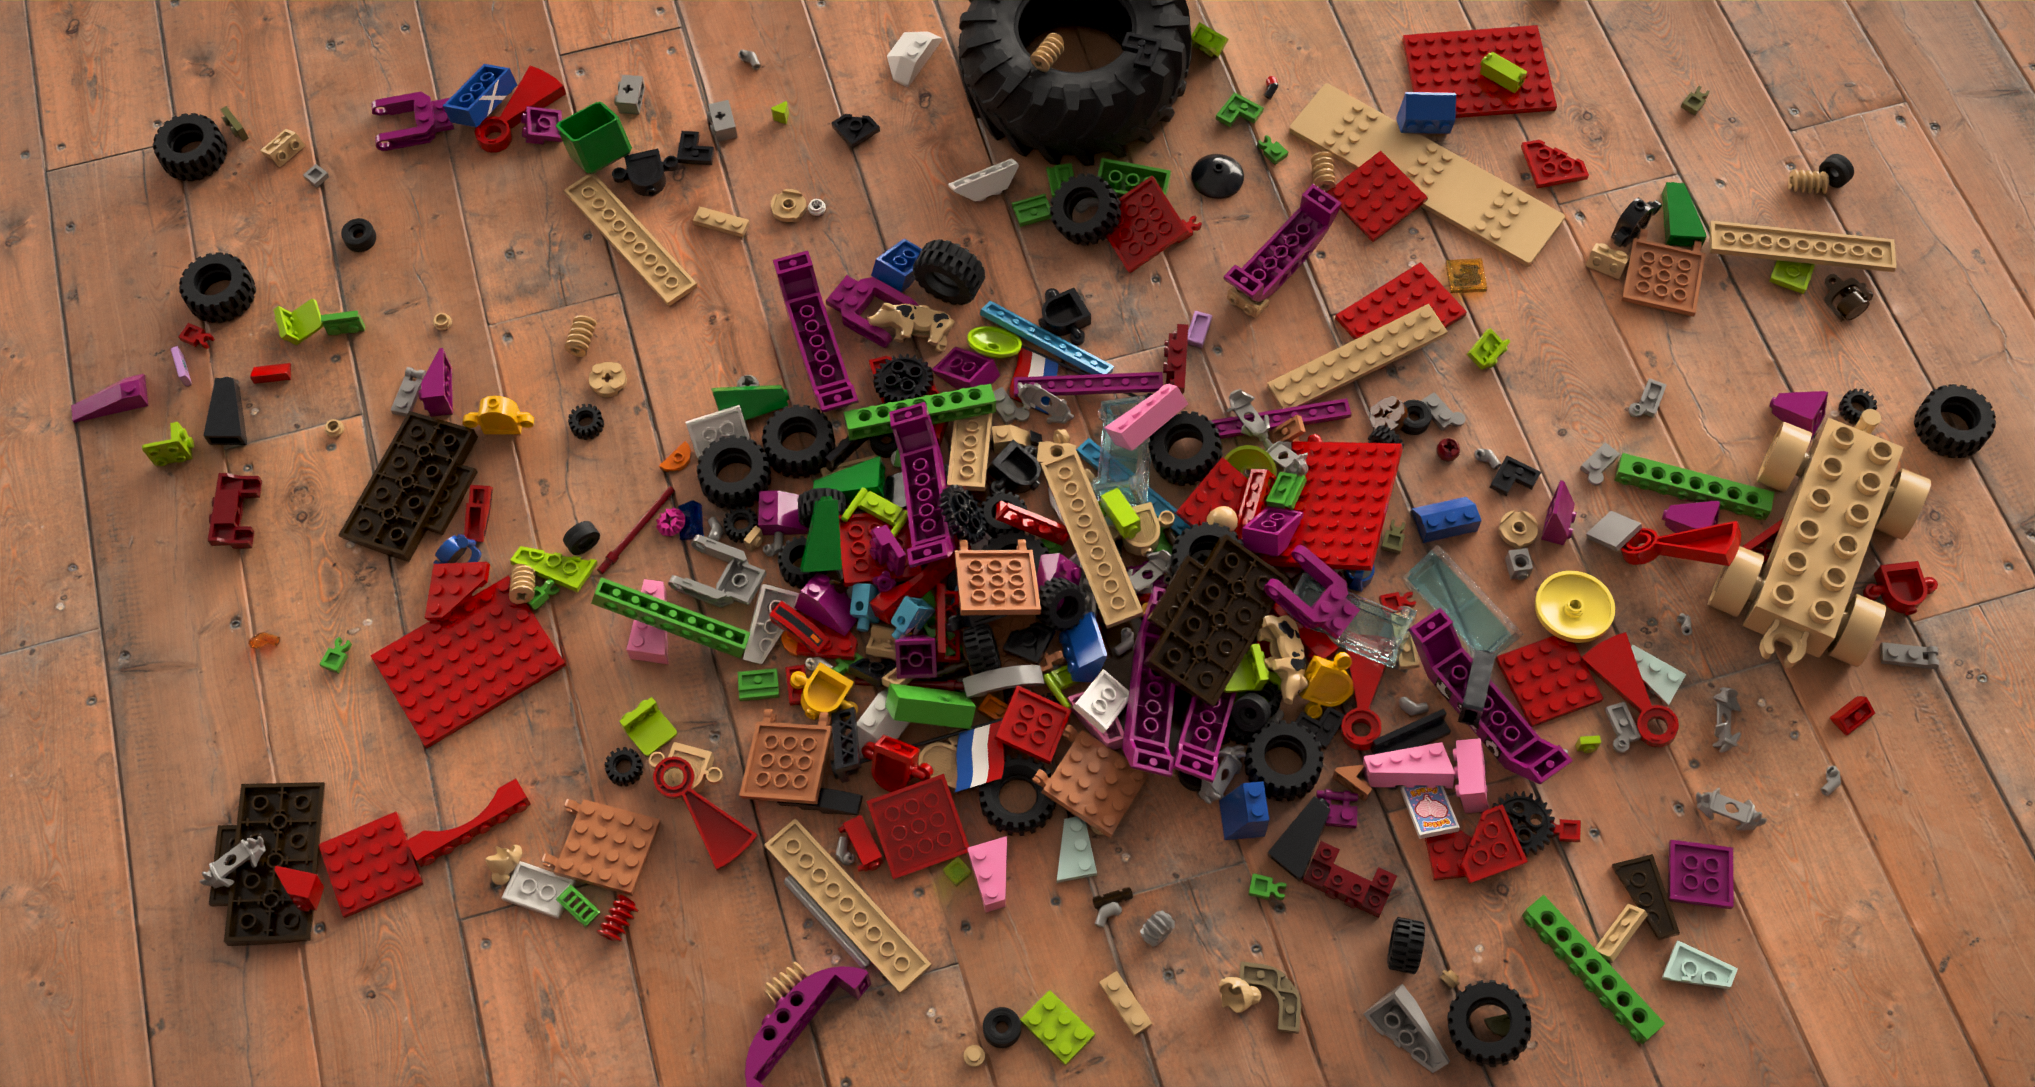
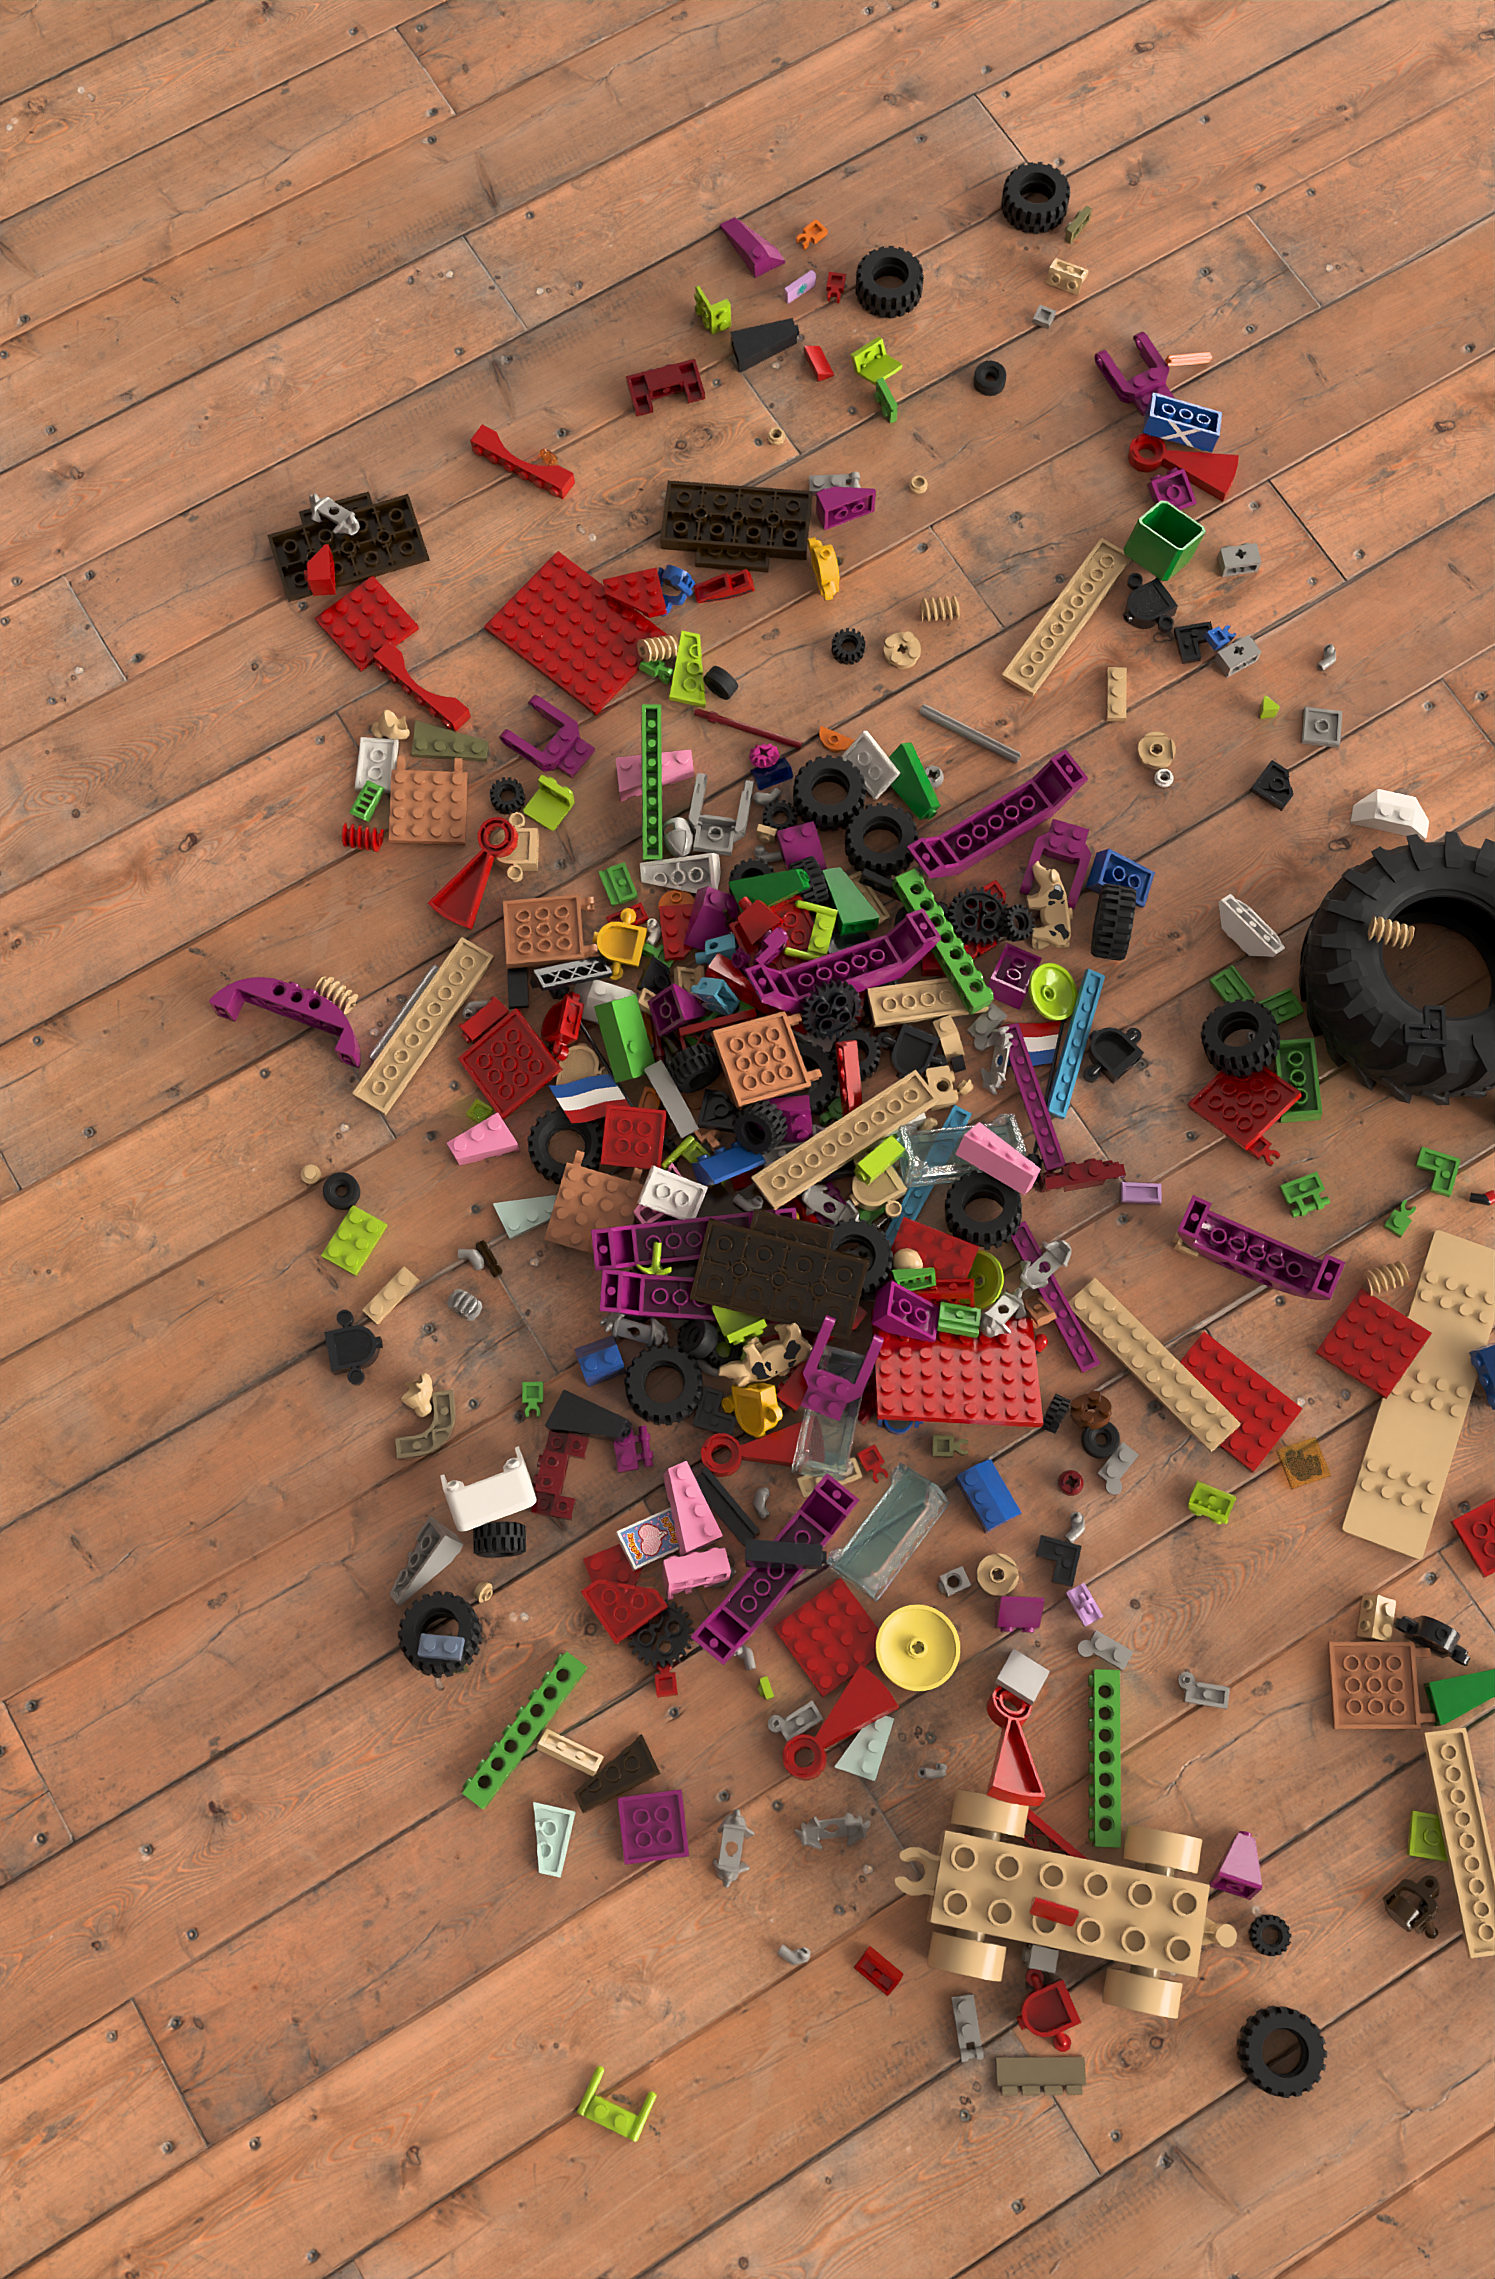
camera: 75 degrees right, 10 degrees up
bright green plate [319,637,352,674] -> none
red slope [769,601,830,655] -> none
black dish [1191,154,1244,199] -> none
nougat slope [1332,765,1372,801] -> none
magenta slope [1662,501,1720,533] -> none
none -> black piece [324,1310,383,1386]
none -> olive wing [411,720,489,762]
none -> sand blue plate [418,1634,465,1661]
none -> white windscreen [440,1446,536,1532]
none -> red arch [470,424,575,499]
none -> magenta plate [499,695,595,778]
none -> lime plate [577,2066,656,2142]
none -> lime plant [636,1242,672,1276]
none -> light grey helmet [662,817,693,858]
none -> red torso [737,896,785,946]
none -> orange plate [796,219,828,249]
none -> bright green slope [891,1268,936,1291]
none -> light grey axle [919,704,1021,763]
none -> dark tan windscreen [996,2057,1086,2096]
none -> black tyre [998,904,1035,942]
none -> light grey brick [1021,1943,1059,1973]
none -> red slope [1029,1896,1079,1927]
none -> lavender hips [1065,1583,1103,1627]
none -> axle [1165,352,1212,366]
none -> blue plate [1203,625,1237,651]
none -> bright green plate [1279,1172,1330,1218]
none -> light grey tile [1301,707,1342,748]

